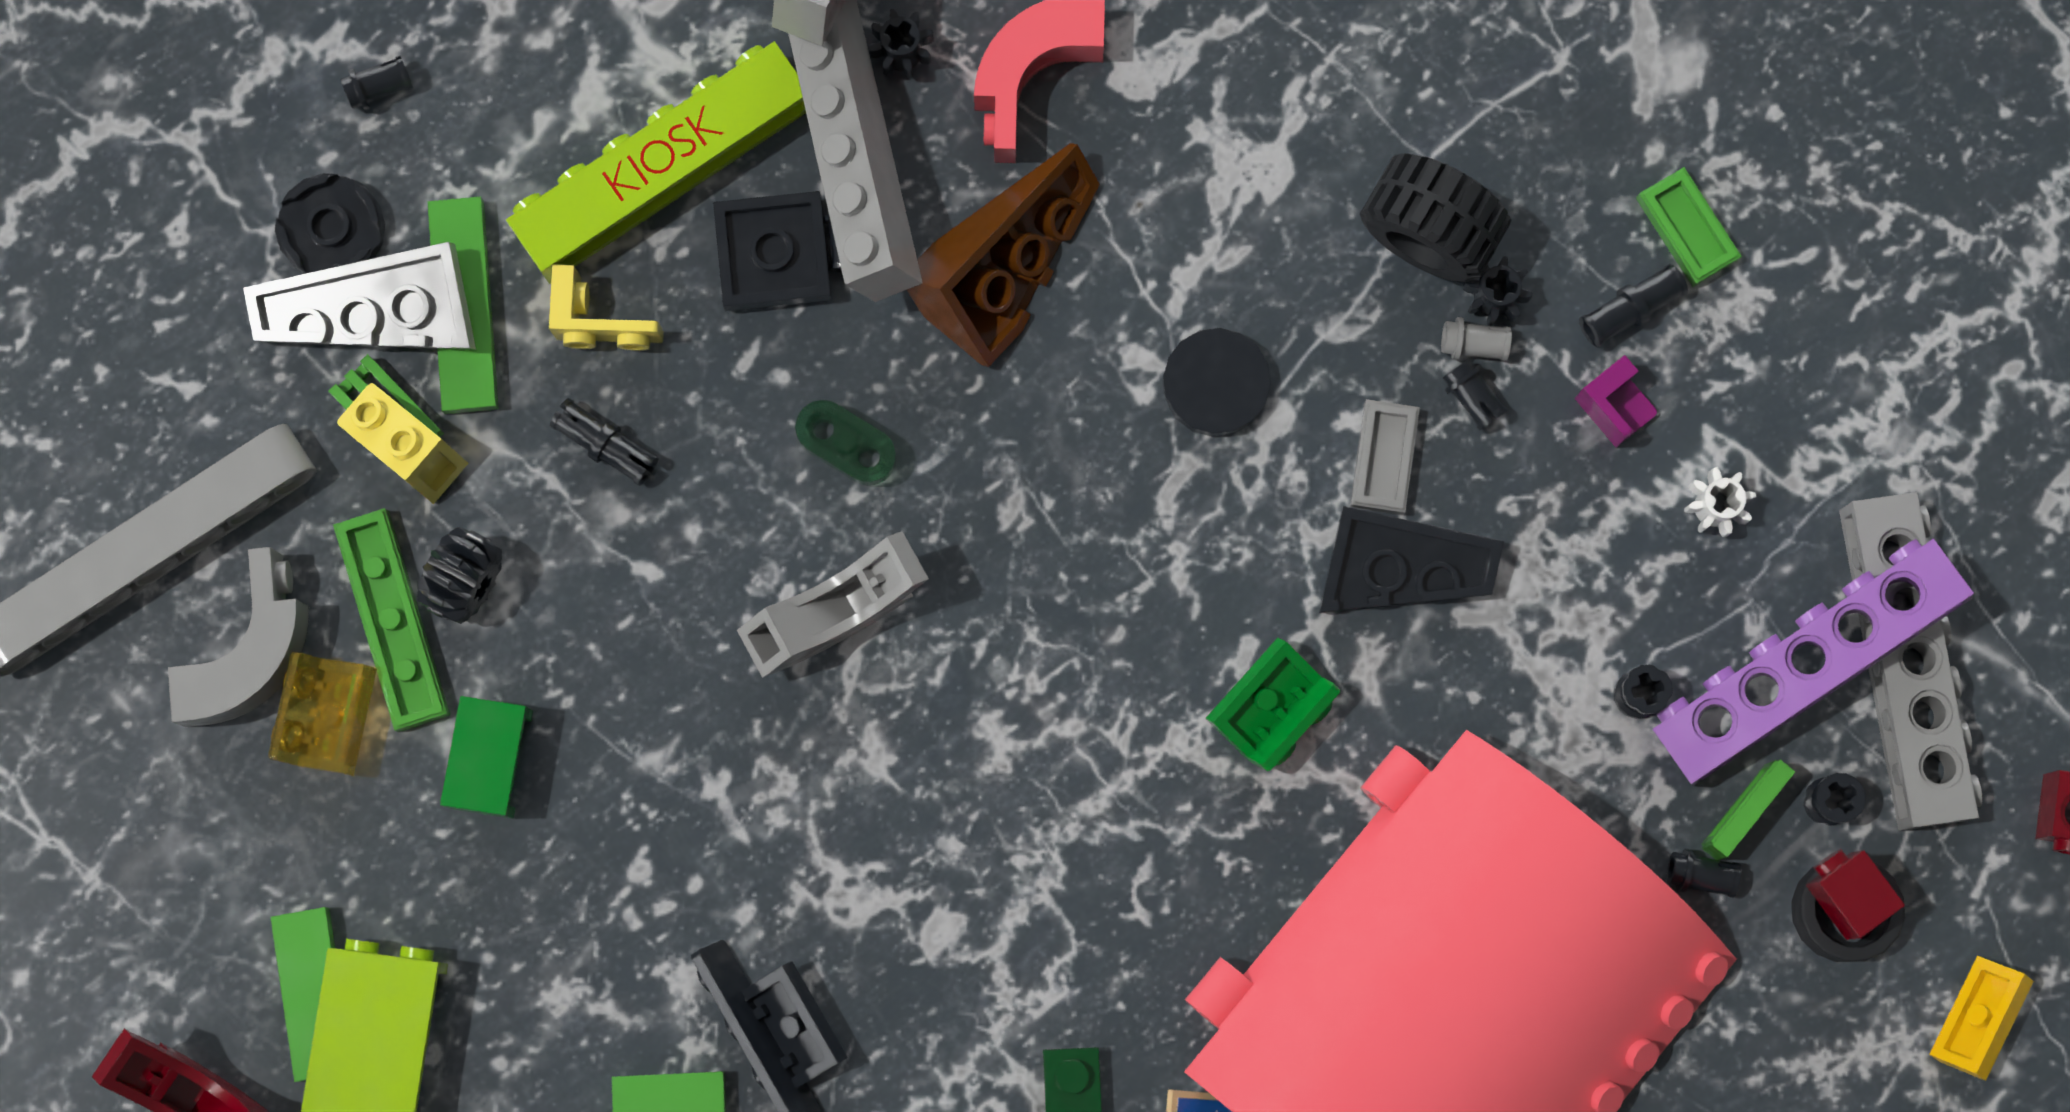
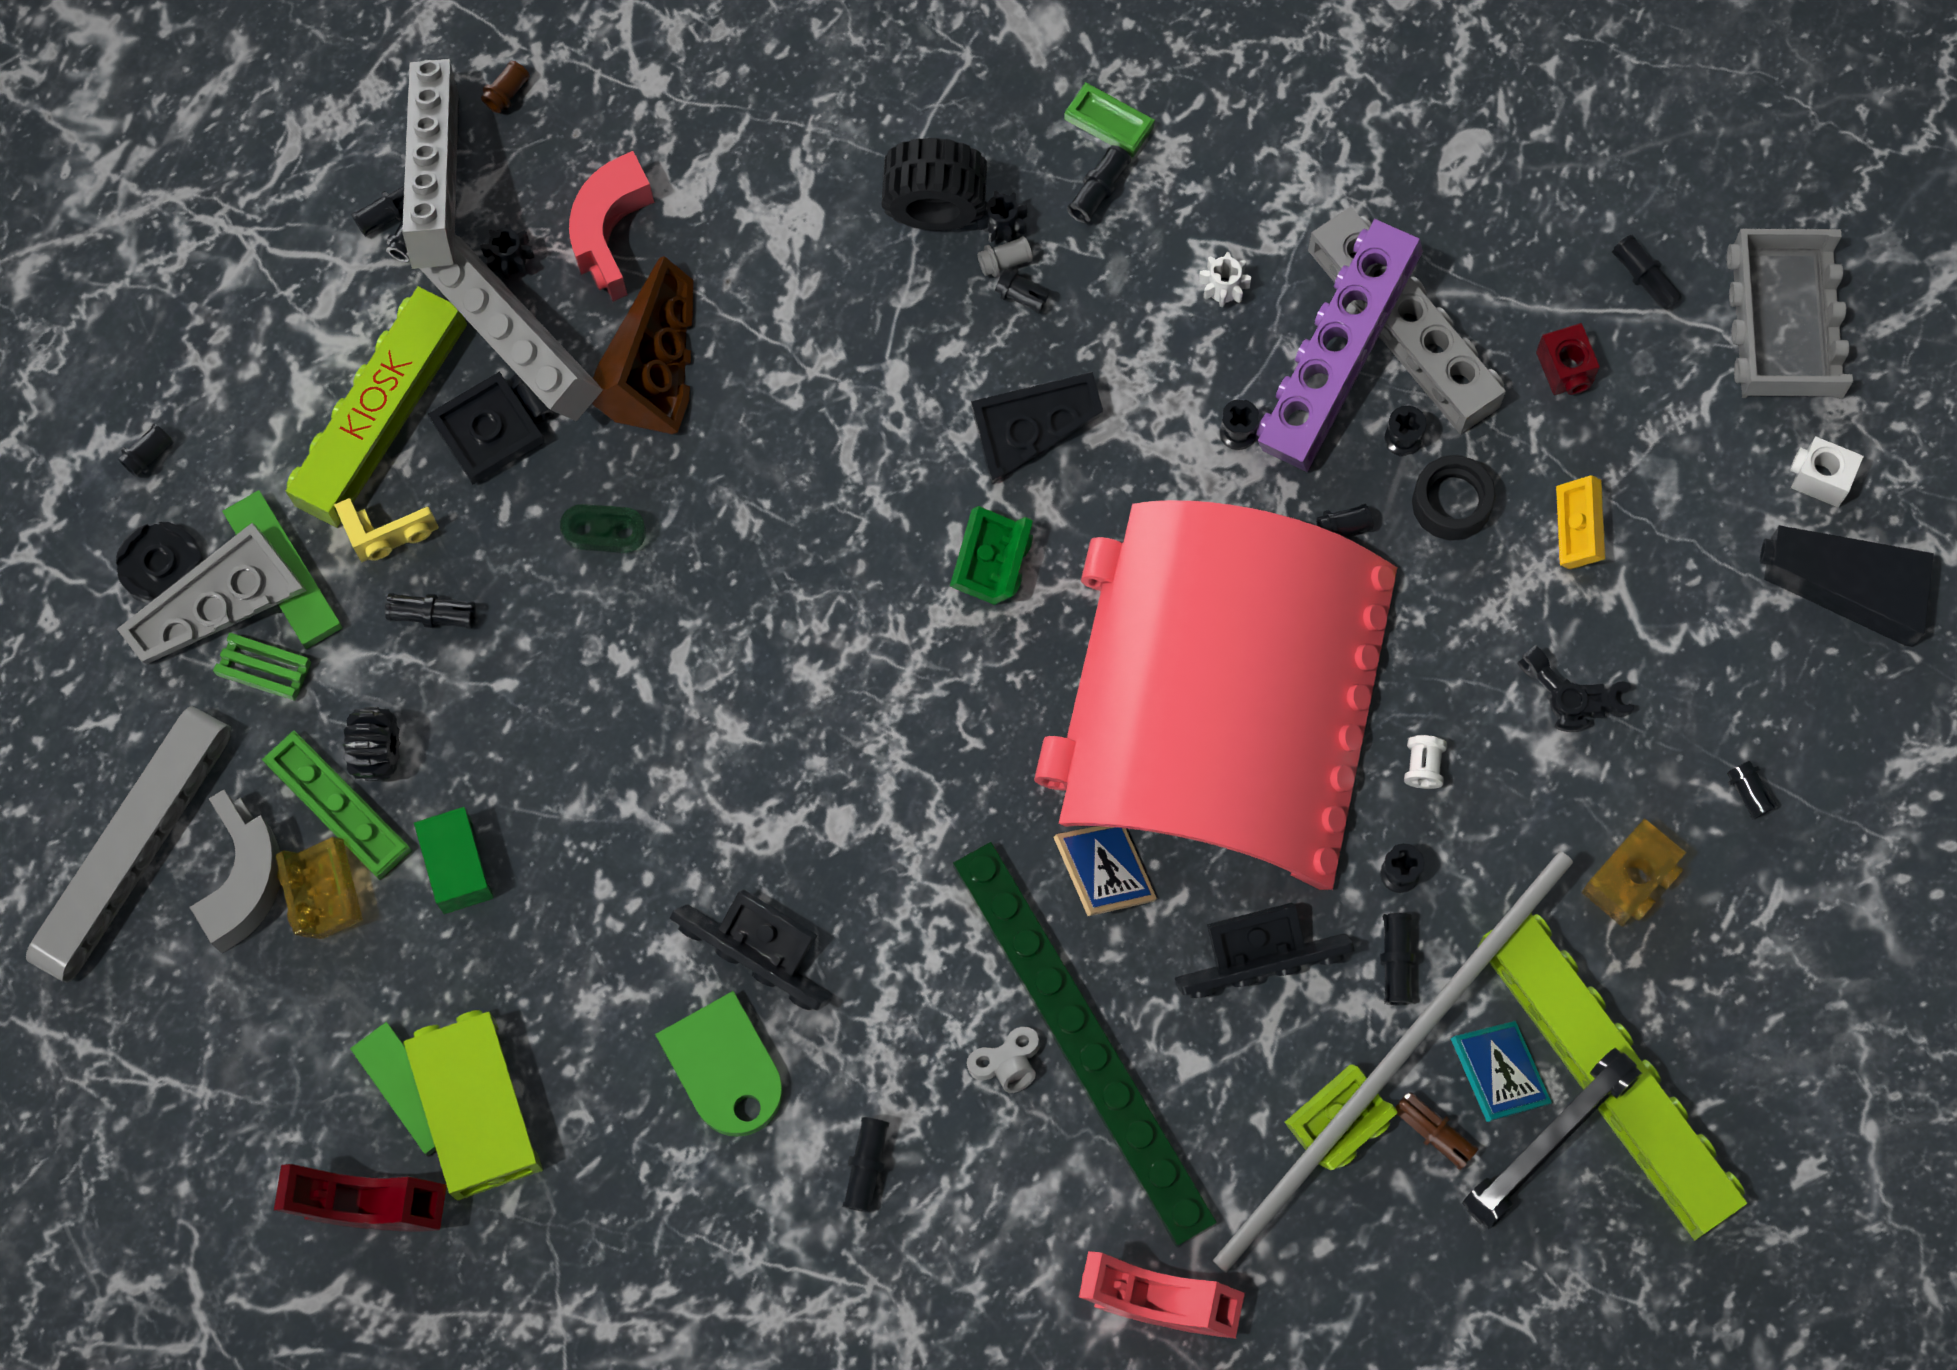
camera: 25 degrees left, 10 degrees down
light yellow bracket [337,383,469,504] -> none
light grey arch [737,531,929,678] -> none
black tile [1162,328,1271,437] -> none
light grey tile [1350,399,1420,516] -> none
magenta panel [1574,355,1657,448] -> none
bright green tile [1701,759,1796,860] -> none
dark red brick [1806,849,1905,940] -> none

